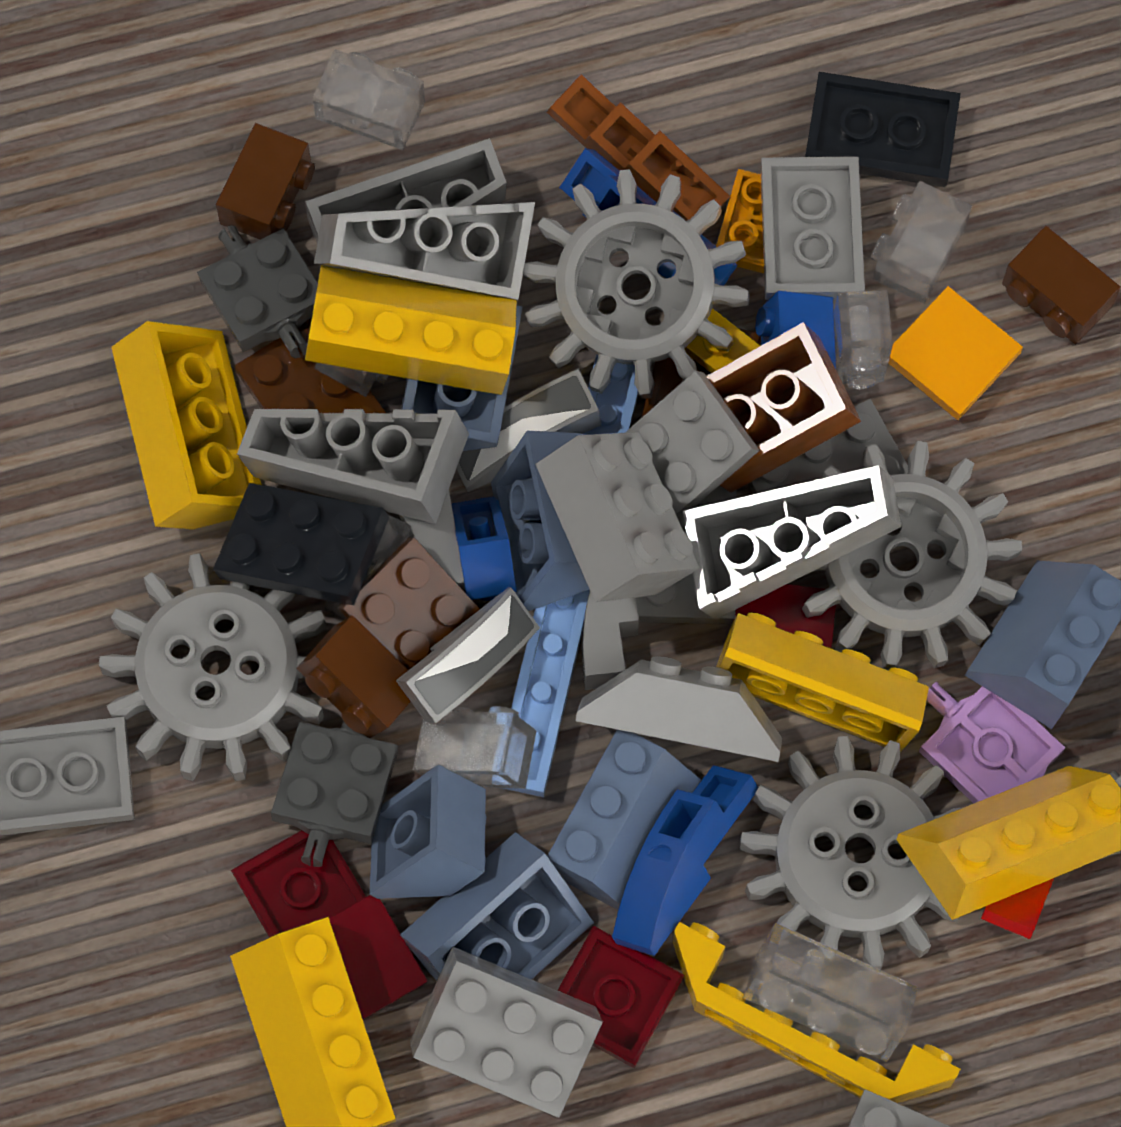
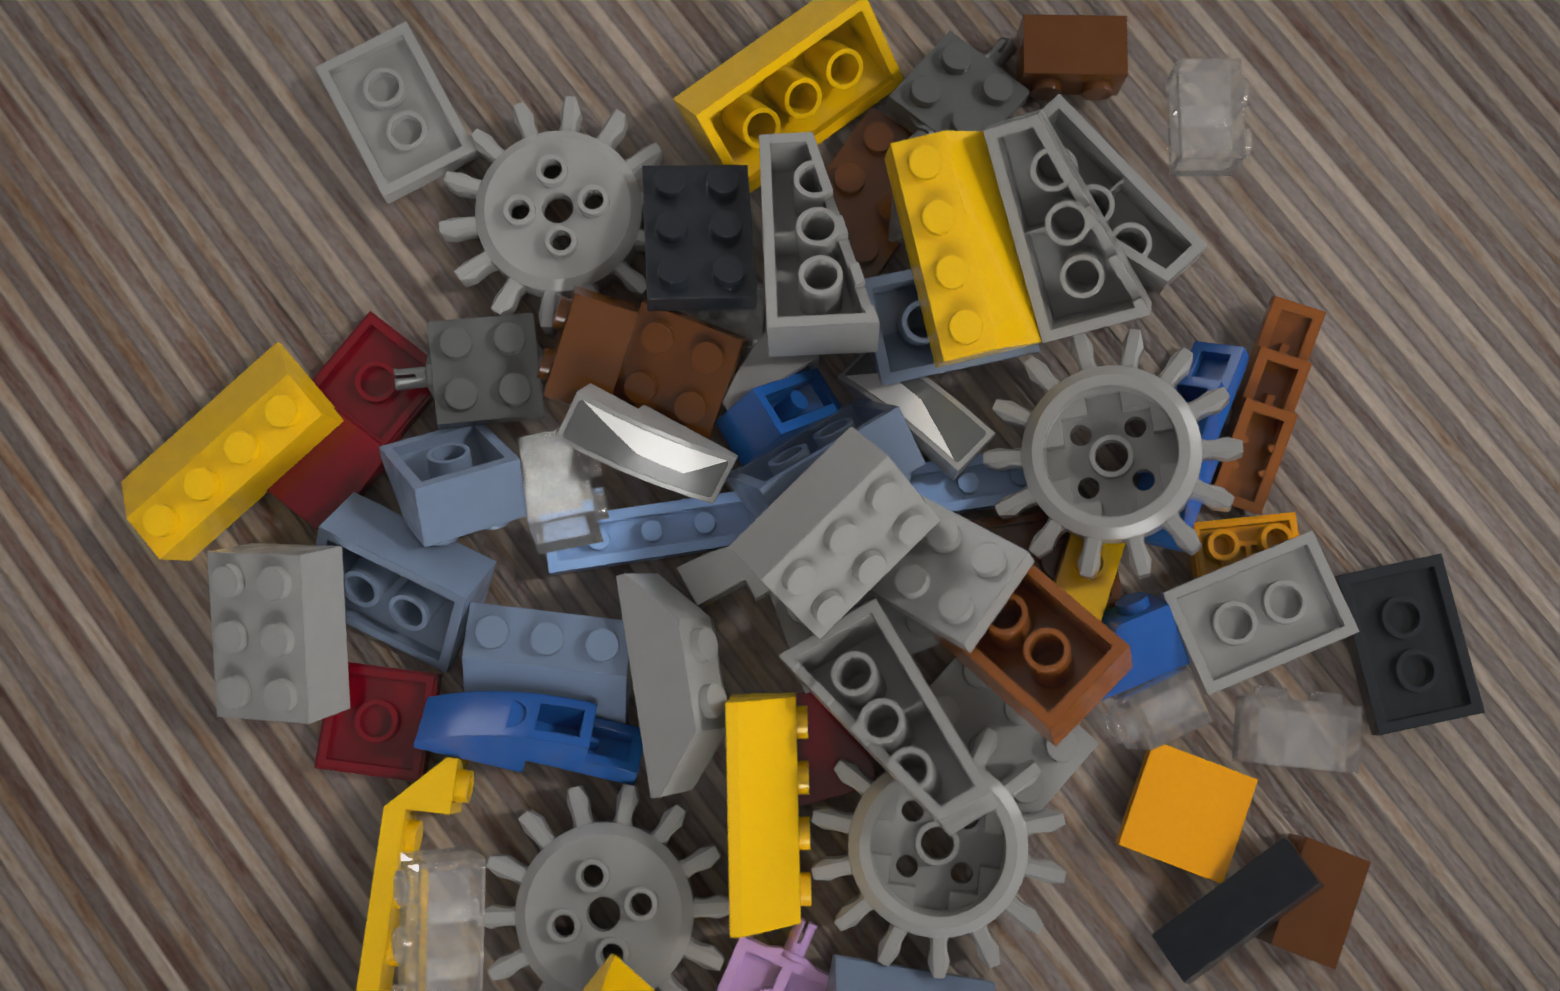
camera: 70 degrees right, 10 degrees up
none -> black tile [1152,837,1325,984]

